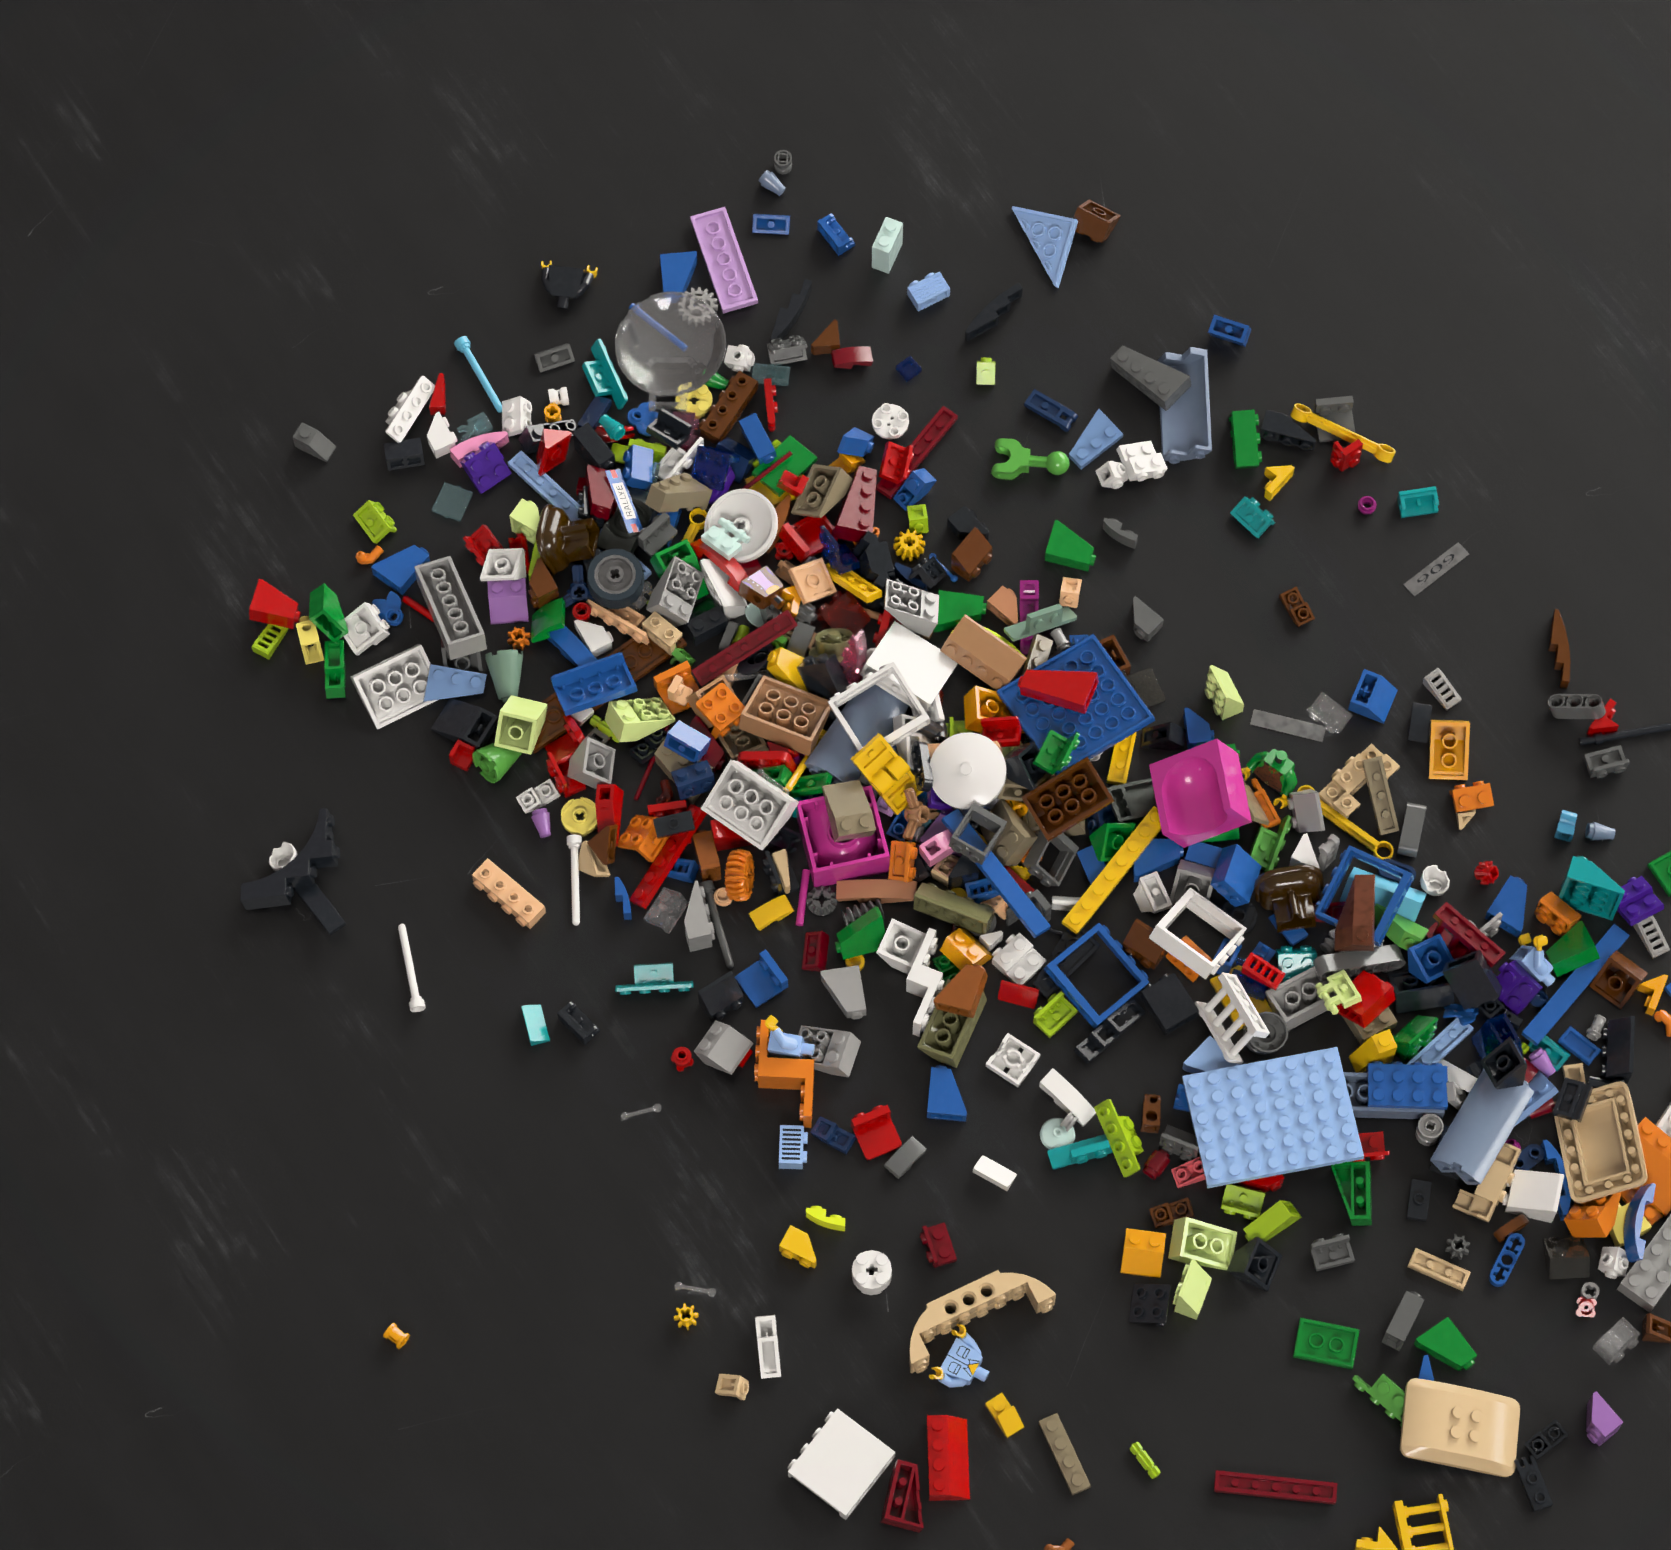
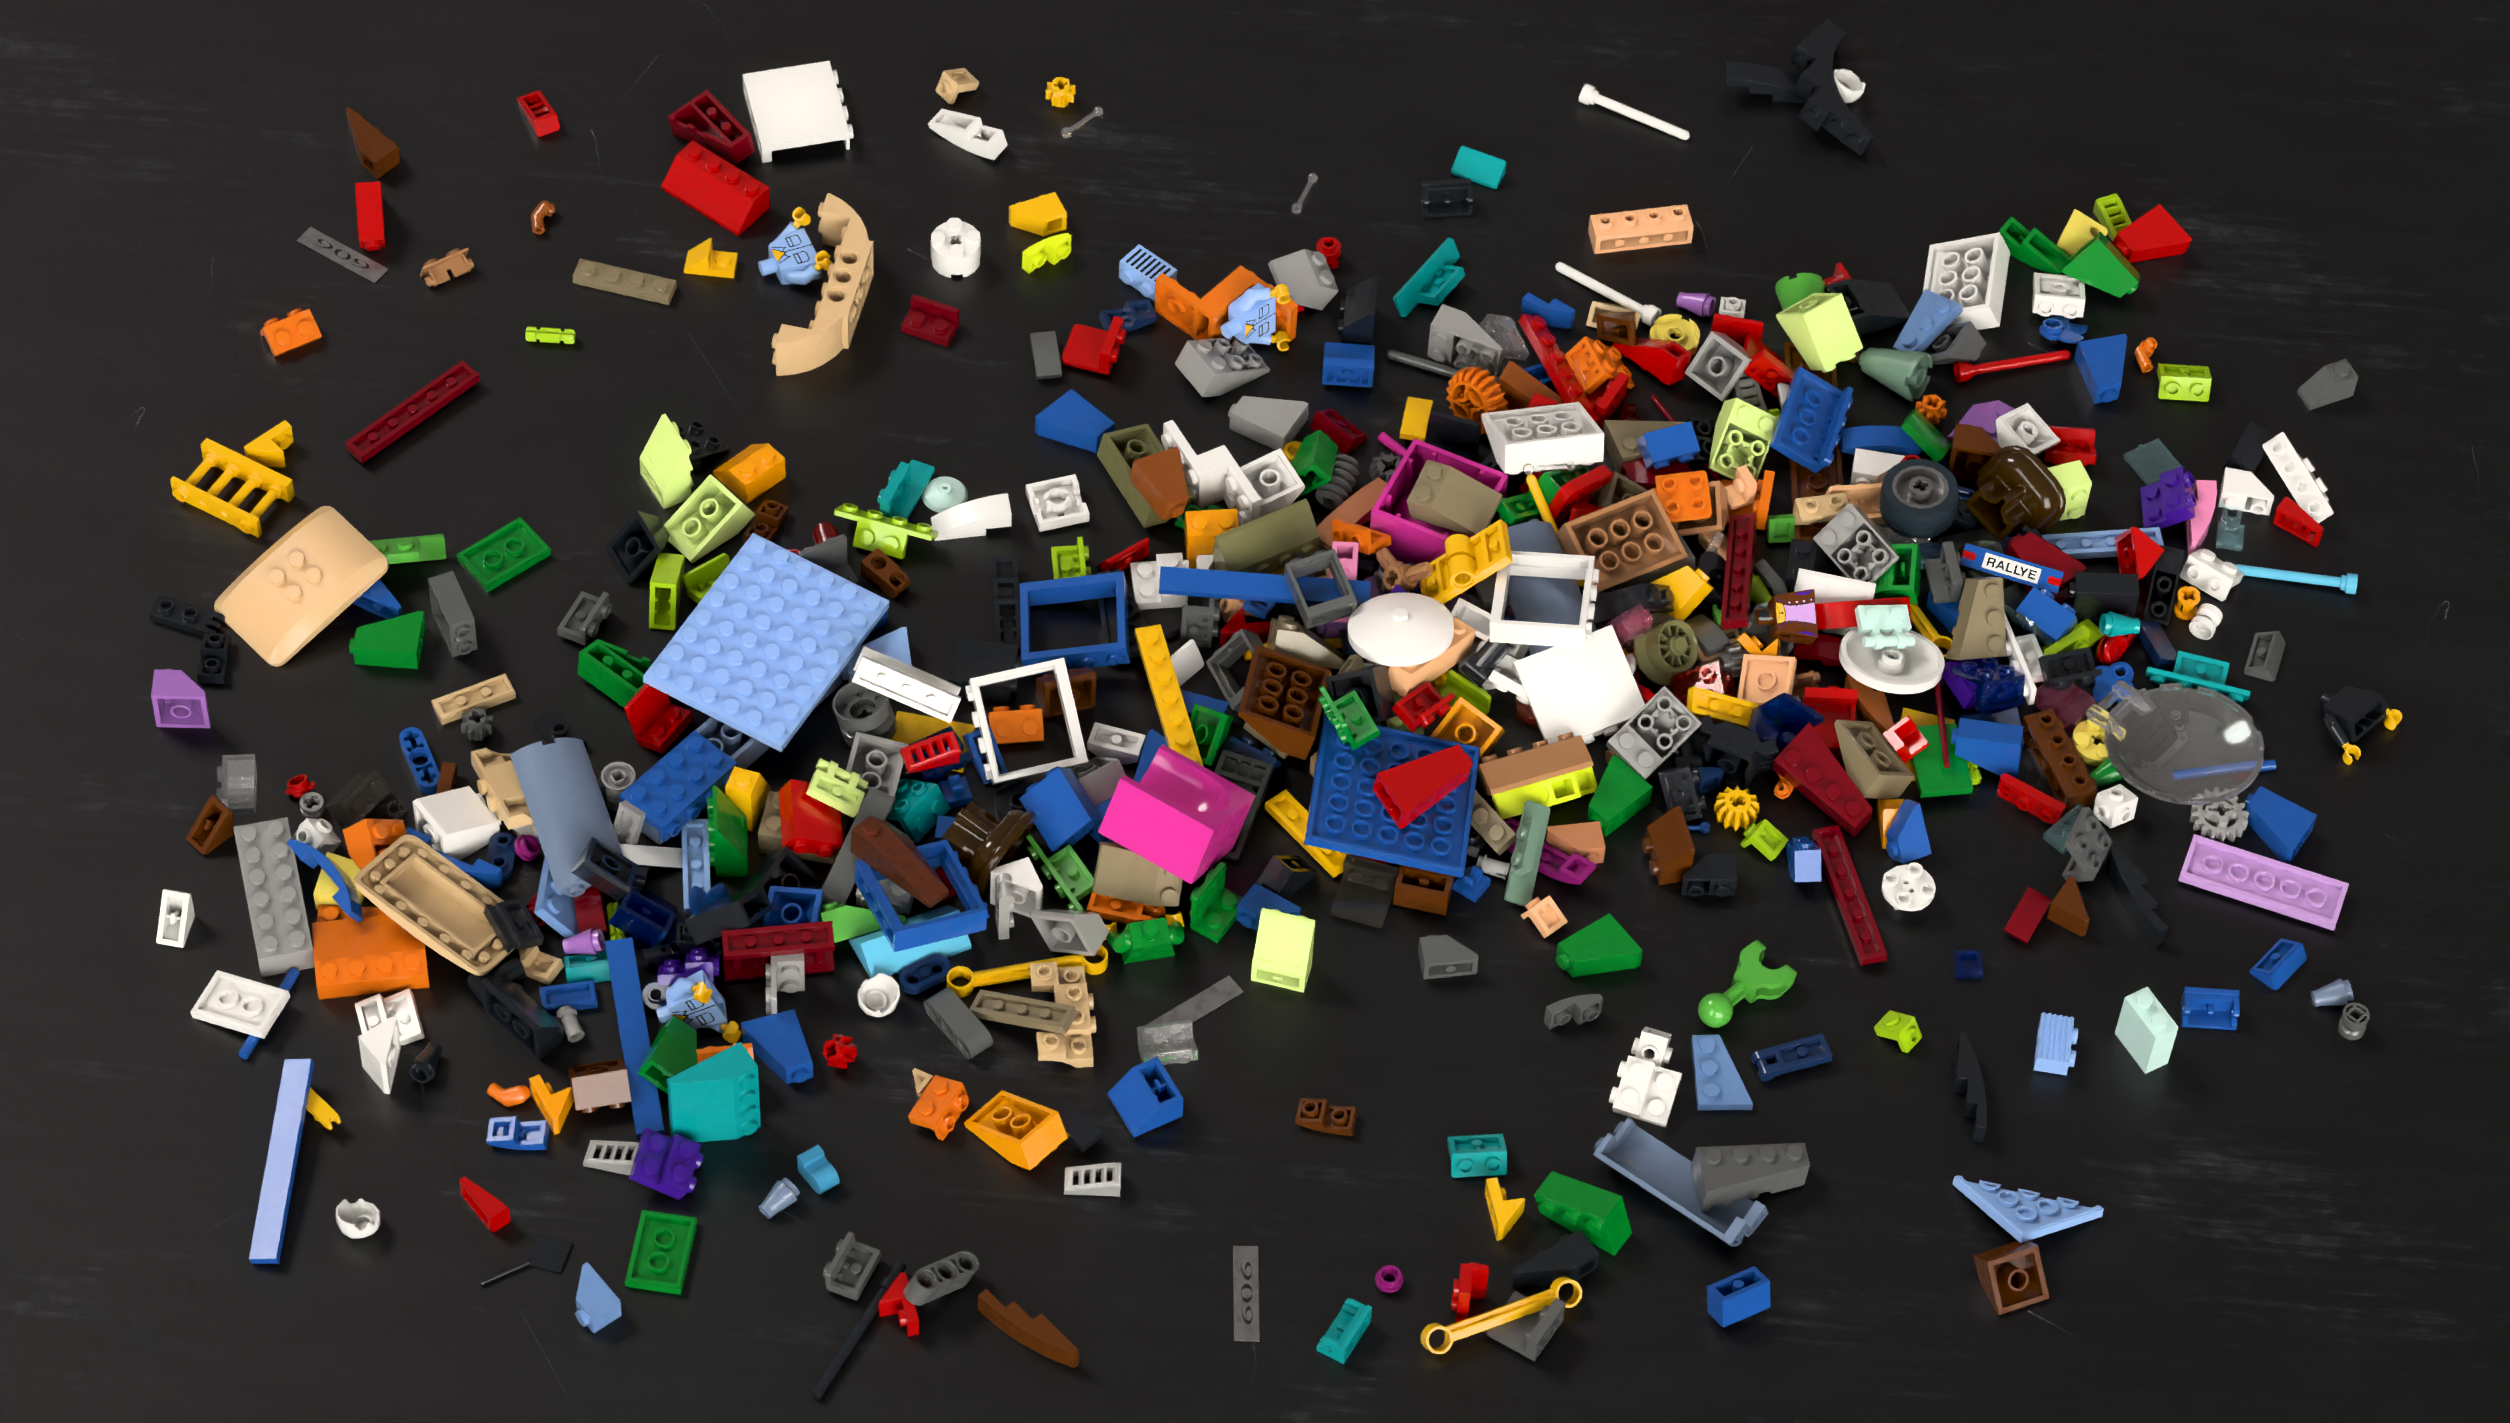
camera: 125 degrees right, 15 degrees down
light grey brick [414,556,487,660] -> none
black plate [653,810,695,839] -> none
dark blue bracket [671,760,716,800] -> none
tan slope [772,849,790,894] -> none
red bracket [878,441,914,484] -> none
black beam [911,741,933,792] -> none
white slope [973,1155,1017,1191] -> none
light grey bush [1060,1112,1078,1132] -> none

